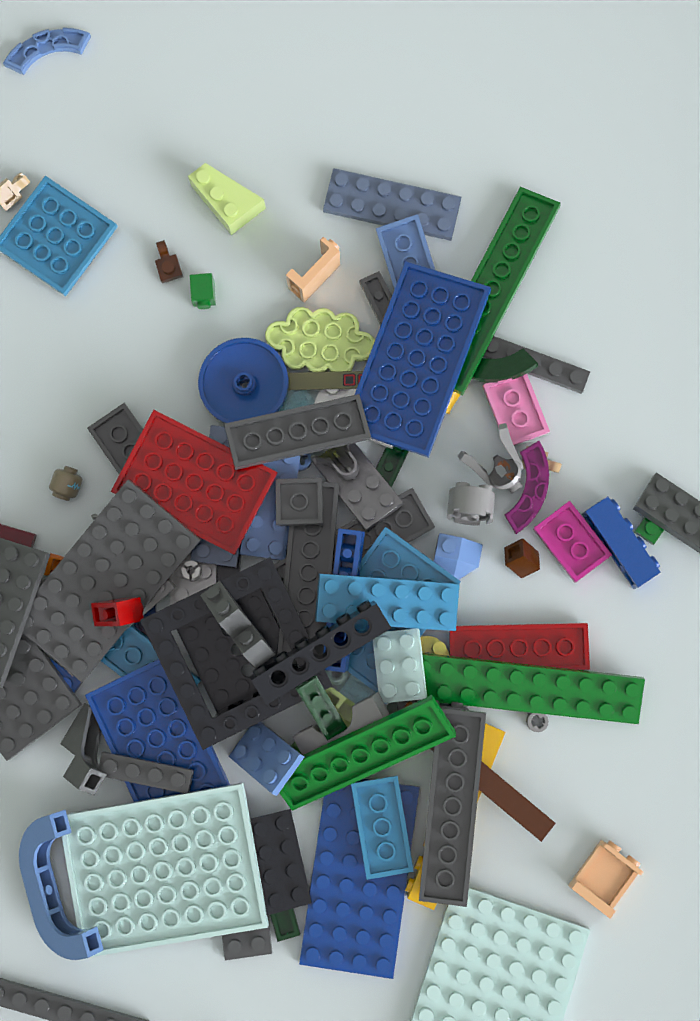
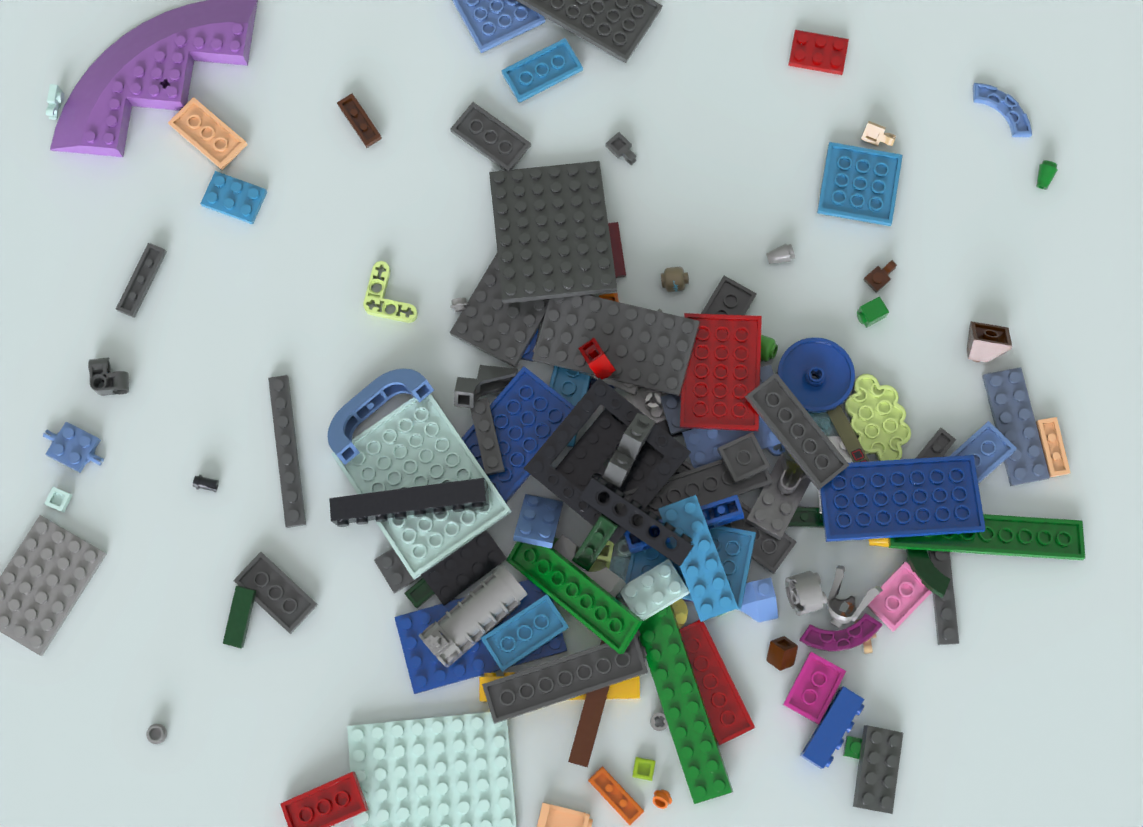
camera: 65 degrees right, 5 degrees down
yellowish green wedge [188,163,266,235] -> none
light nougat panel [286,237,340,303] -> none
none -> black brick [329,478,489,527]
none -> light grey piece [418,564,528,668]
none -> orange tile [588,766,644,825]
none -> lime tile [632,757,656,781]
none -> orange plate [653,790,672,809]
none -> bright green head [761,335,778,362]
none -> light grey cone [766,244,795,264]
none -> slope [967,321,1012,362]
none -> green cone [1036,160,1058,190]
none -> light nougat plate [1036,417,1070,477]

